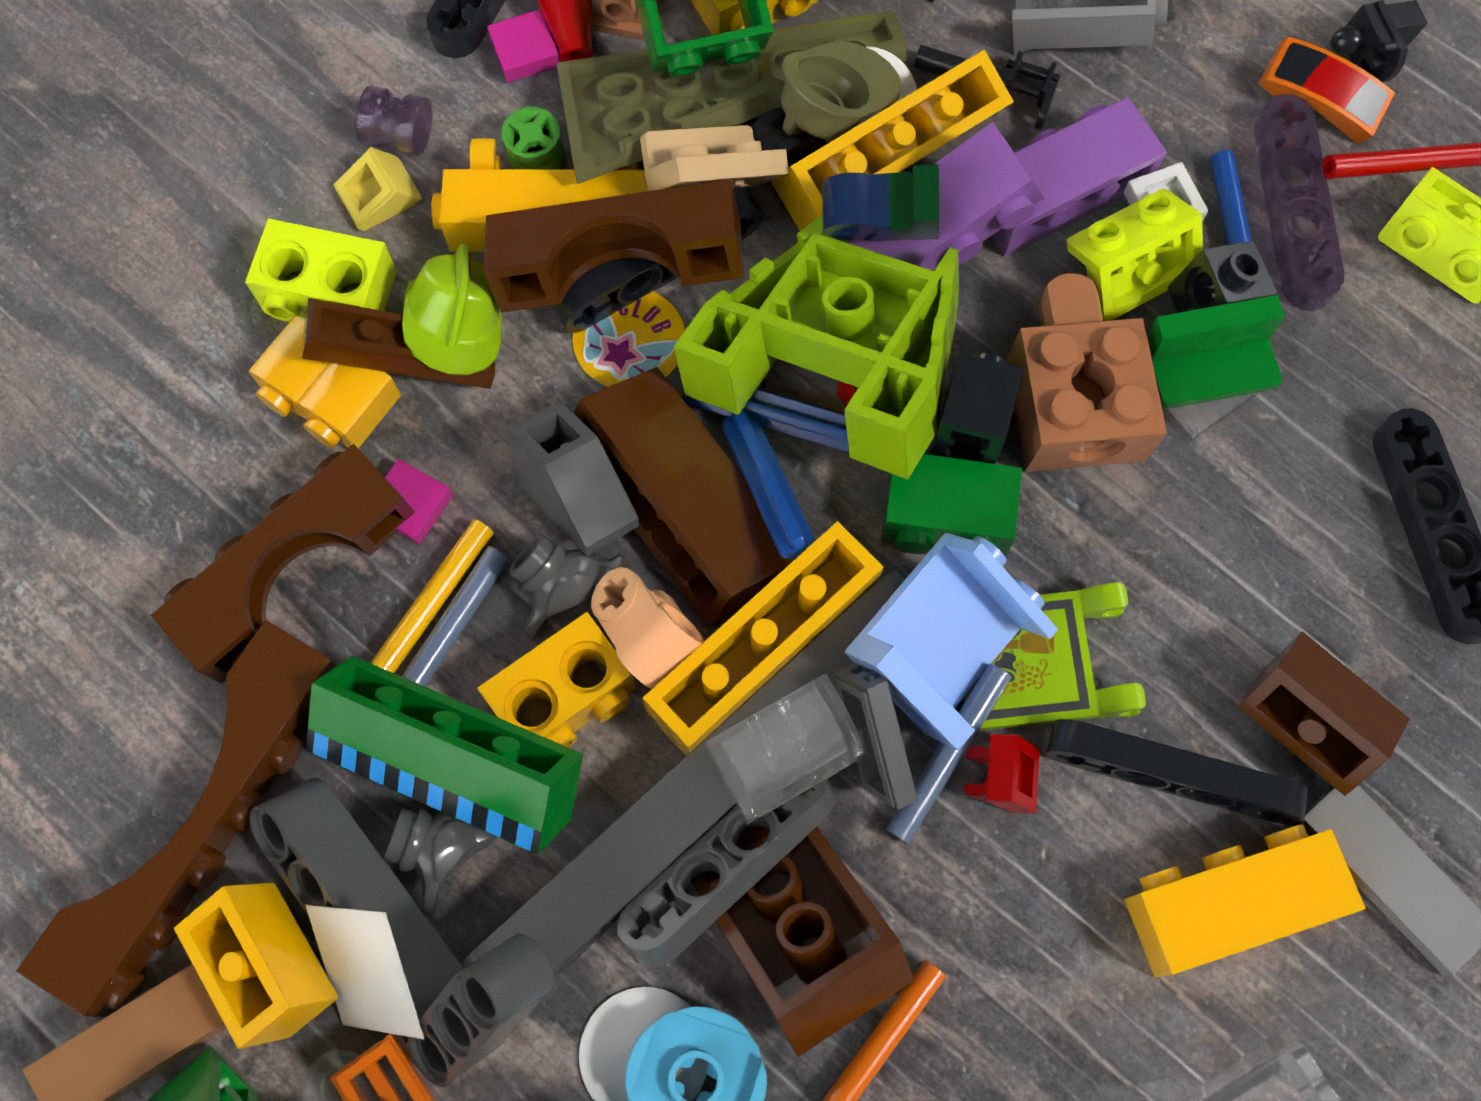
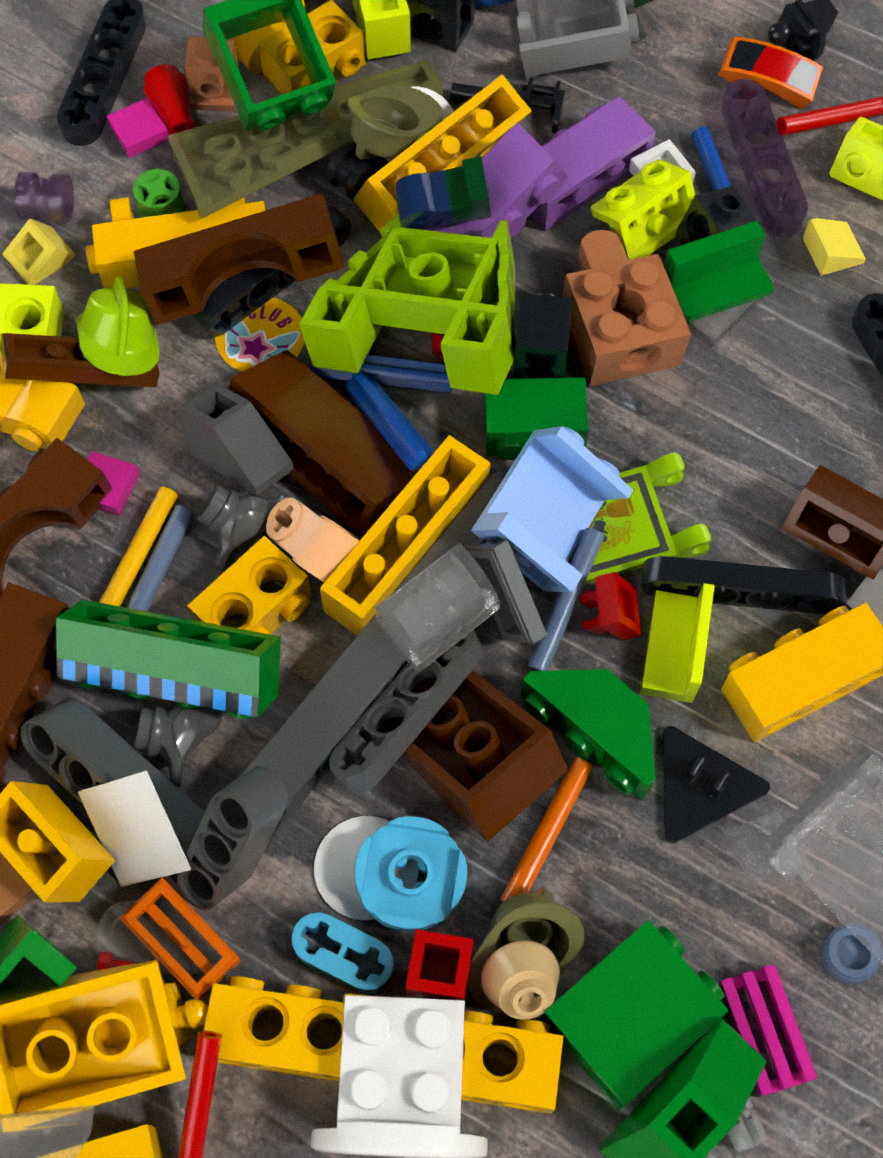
camera: 10 degrees left, 5 degrees down
tan bracket [640,125,789,191] -> none
none -> green slope [520,669,656,801]
none -> neon yellow panel [640,583,714,703]
none -> black piece [663,726,770,844]
none -> light yellow slope [803,218,866,276]

